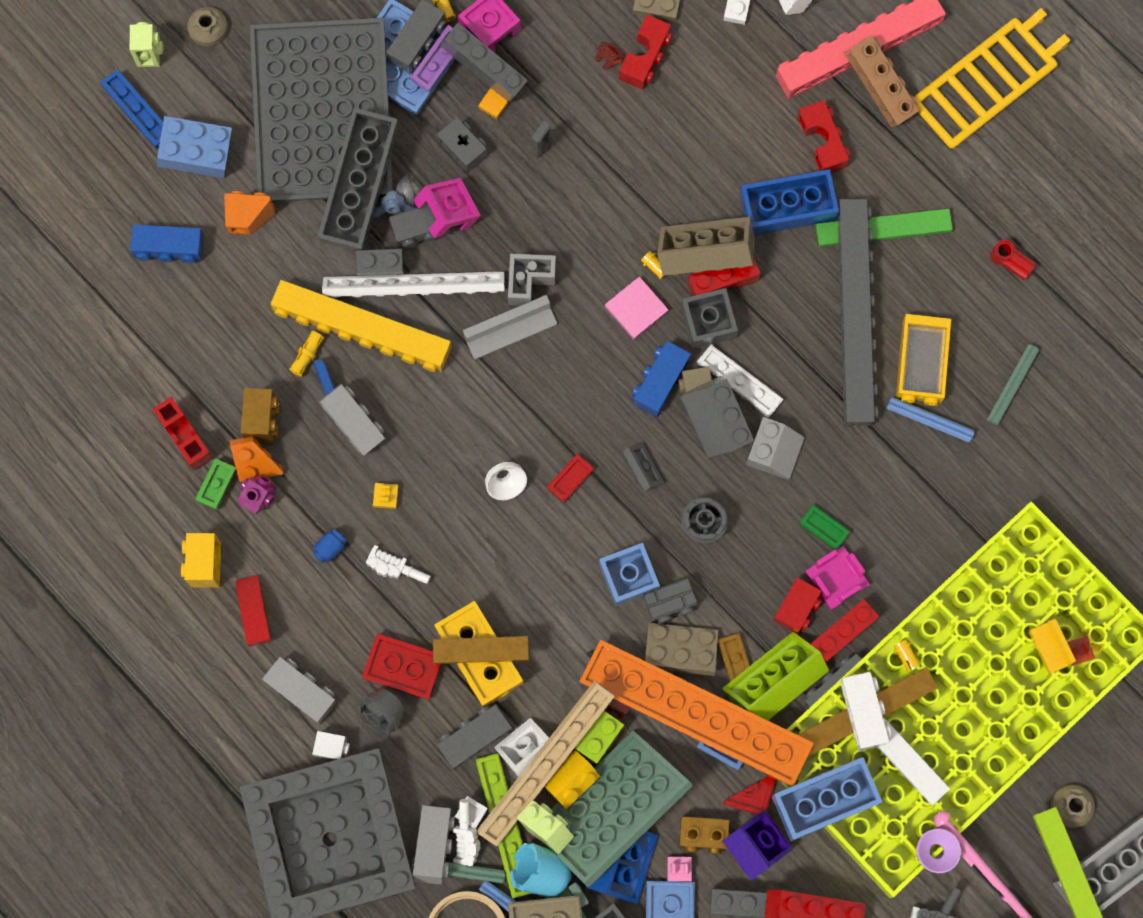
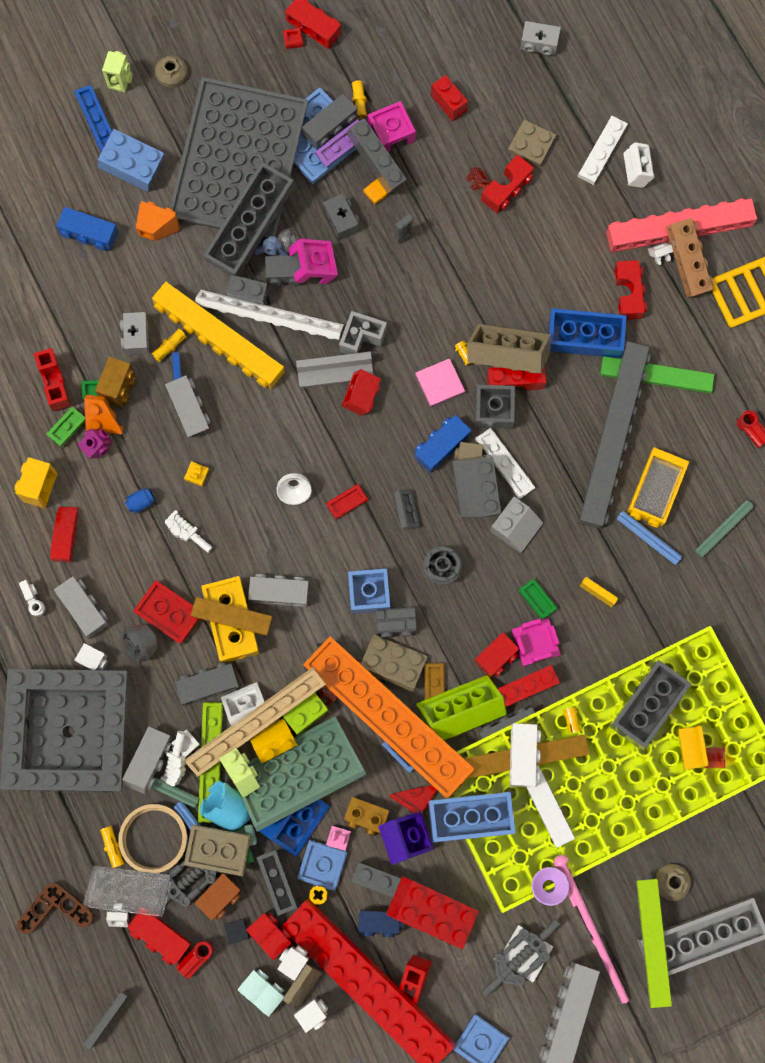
camera: 15 degrees right, 0 degrees up
none -> white plate [19,580,46,617]
none -> green tile [82,380,99,401]
none -> light grey brick [120,312,149,355]
none -> light grey brick [248,574,309,607]
none -> red brick [342,369,380,416]
none -> yellow tile [580,577,618,608]
none -> dark grey brick [609,660,691,750]
none -> white tile [648,243,673,265]

